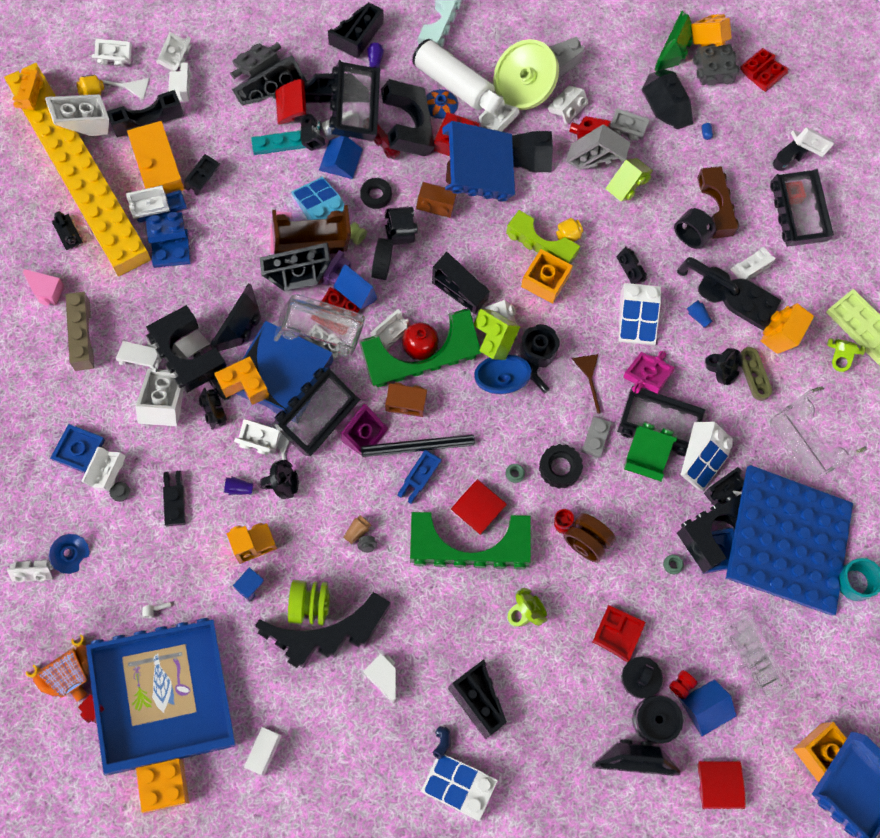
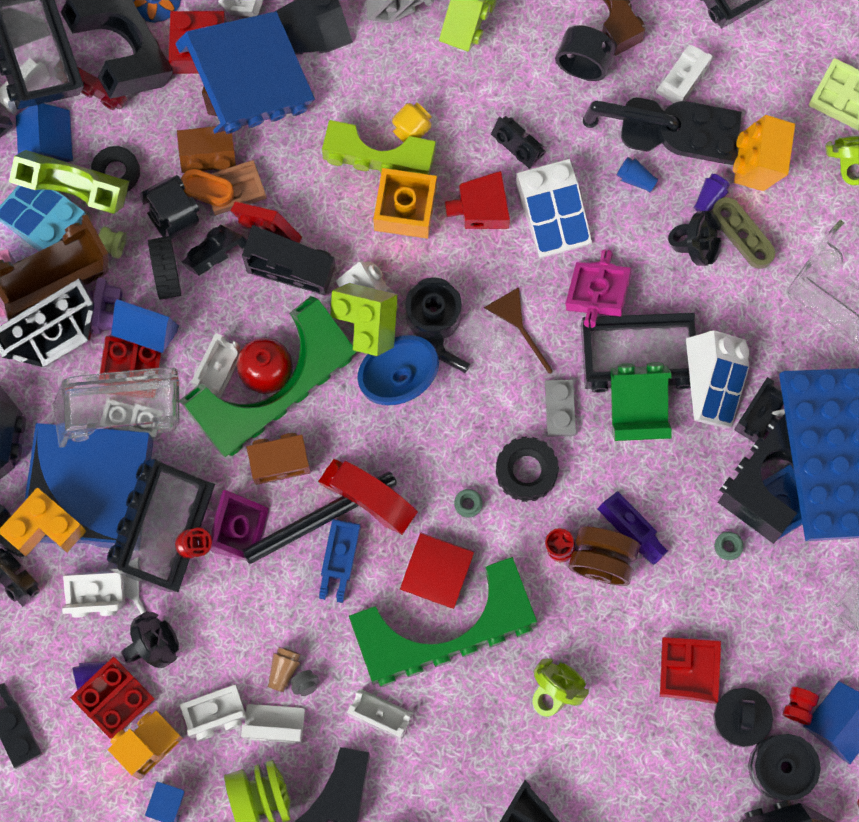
camera: 15 degrees left, 5 degrees up
none -> lime arch [9,150,129,214]
none -> red slope [70,656,155,740]
none -> red wheel [175,528,212,558]
none -> white bracket [180,684,248,741]
none -> orange tile [181,169,234,207]
none -> black wing [182,224,247,276]
none -> nougat plate [211,160,267,216]
none -> red wing [230,201,302,243]
none -> white panel [241,704,305,744]
none -> red arch [318,459,418,535]
none -> white hinge [347,689,413,740]
none -> red torso [444,171,510,229]
none -> dark purple hinge [597,491,668,565]
none -> dark purple cone [693,173,730,211]

